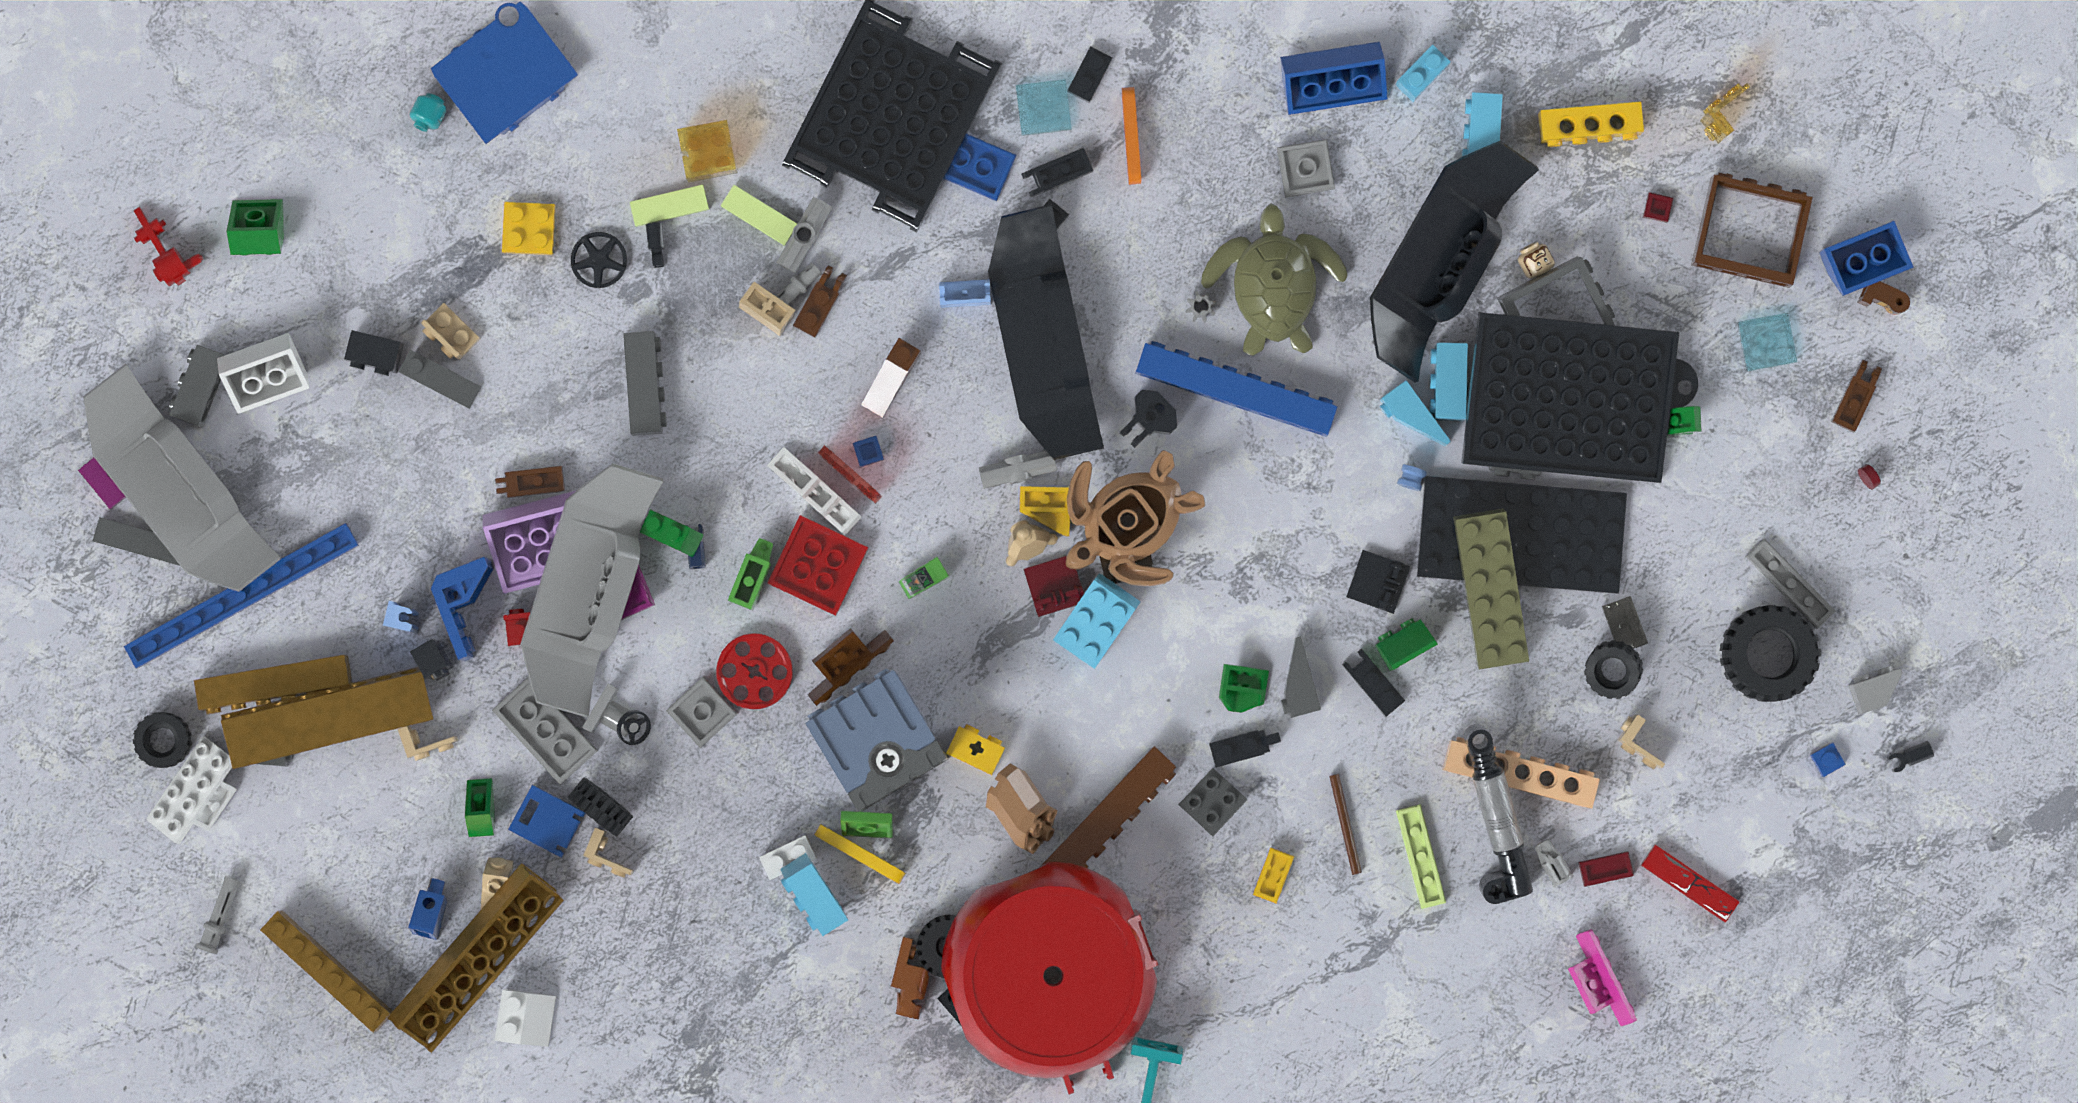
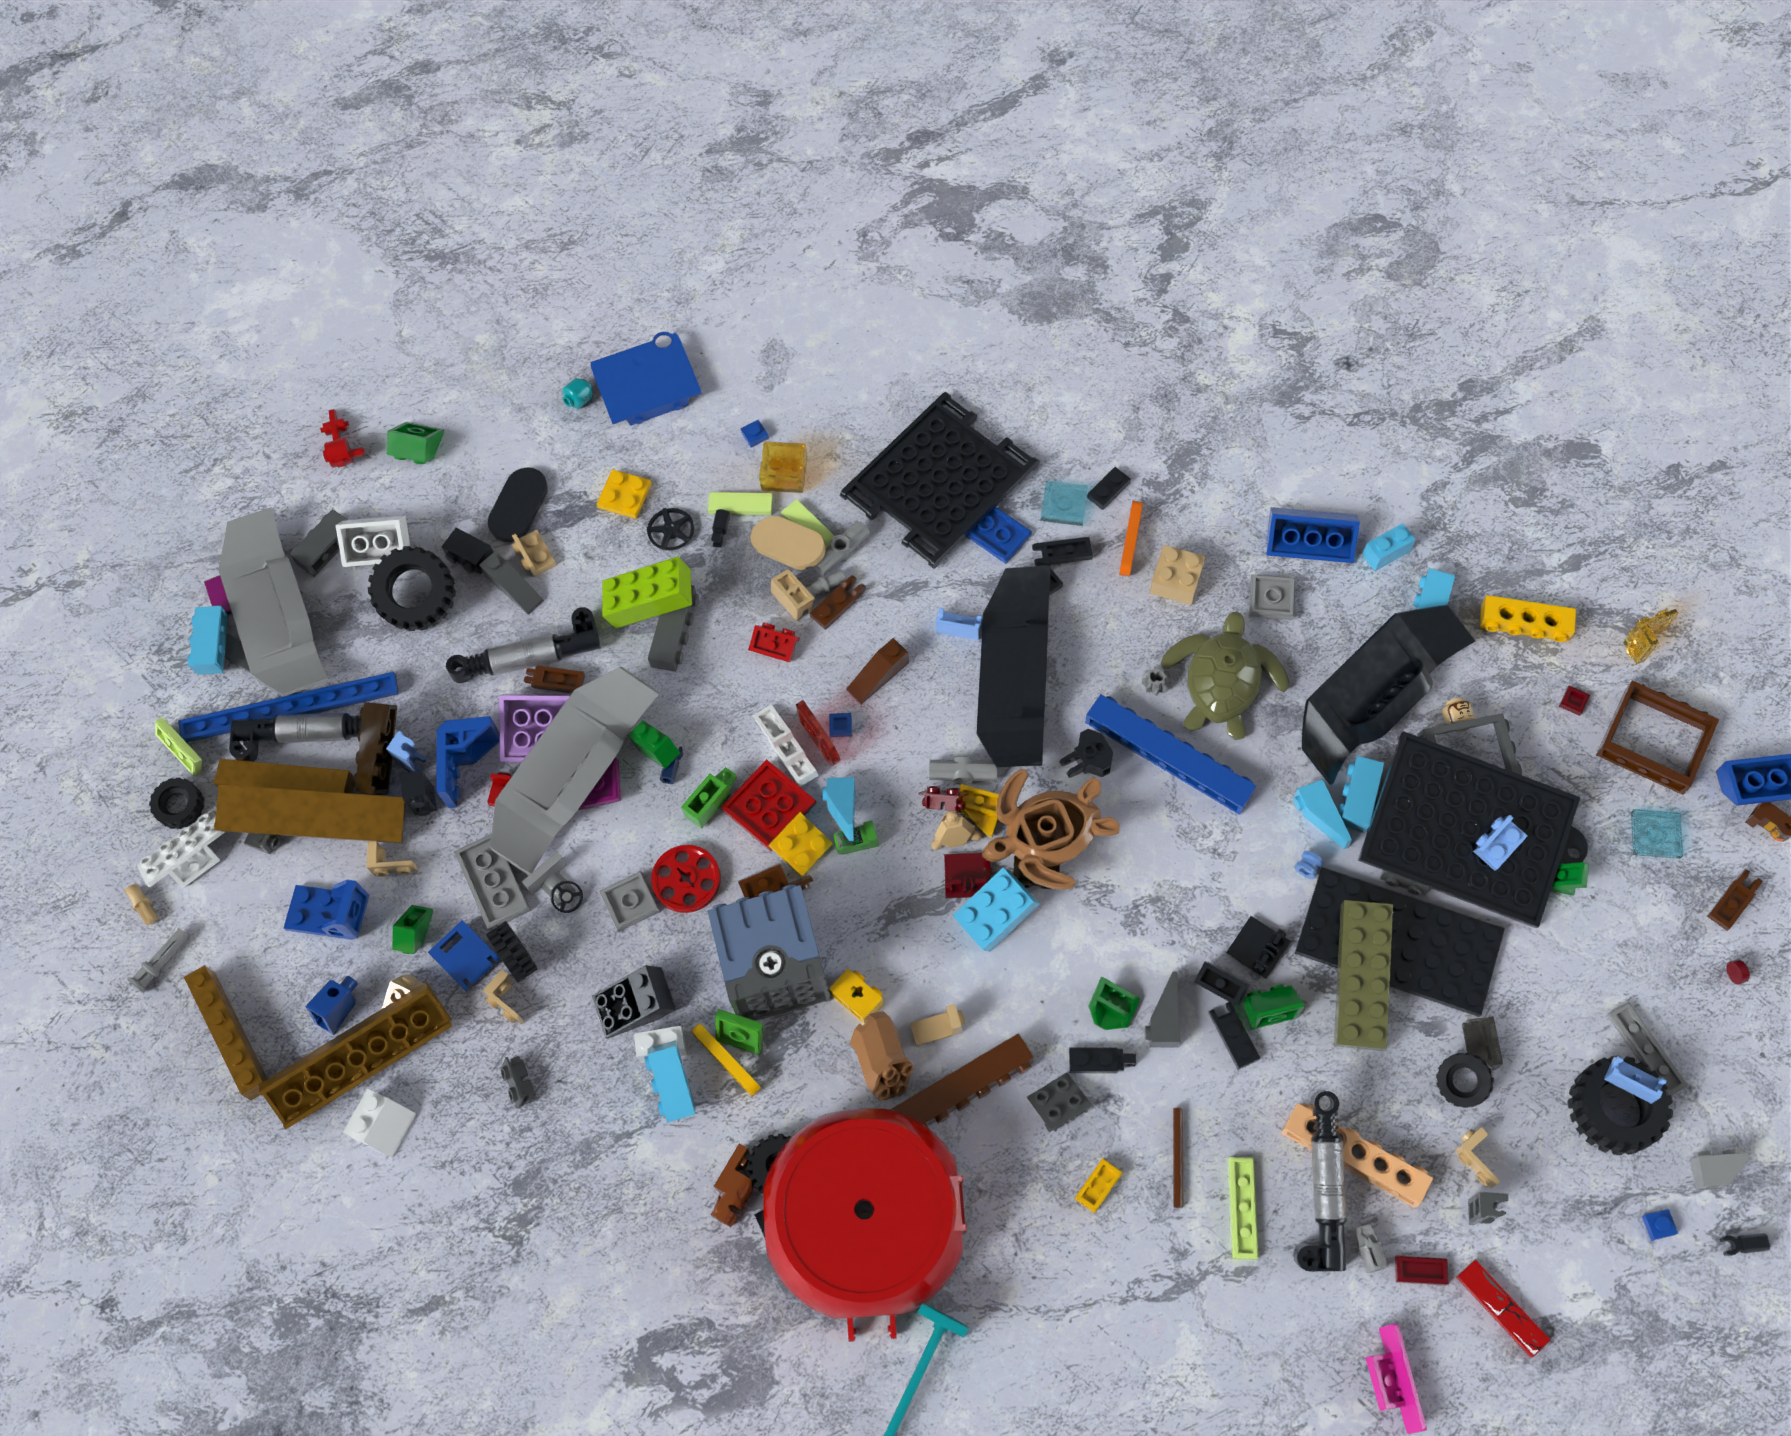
camera: 20 degrees right, 20 degrees down
none -> tan axle [125,884,158,925]
none -> yellowish green tile [155,717,202,776]
none -> medium azure brick [188,606,229,675]
none -> piece [229,713,362,762]
none -> blue bracket [283,880,370,940]
none -> dark brown wedge [353,702,397,794]
none -> black tyre [368,546,456,631]
none -> piece [446,607,601,683]
none -> black tile [488,467,548,542]
none -> dark grey hinge [500,1056,536,1109]
none -> black slope [592,965,676,1039]
none -> lime brick [602,556,692,629]
none -> blue plate [740,420,769,448]
none -> red bracket [748,622,800,662]
none -> tan tile [750,516,826,570]
none -> yellow plate [768,812,833,877]
none -> medium azure slope [823,777,856,841]
none -> tan bracket [910,1004,965,1046]
none -> dark red hinge [918,786,969,812]
none -> tan brick [1150,545,1205,605]
none -> black brick [1194,961,1250,1006]
none -> dark grey hinge [1468,1192,1508,1225]
none -> light blue bracket [1473,815,1527,871]
none -> light blue hinge [1604,1056,1667,1104]

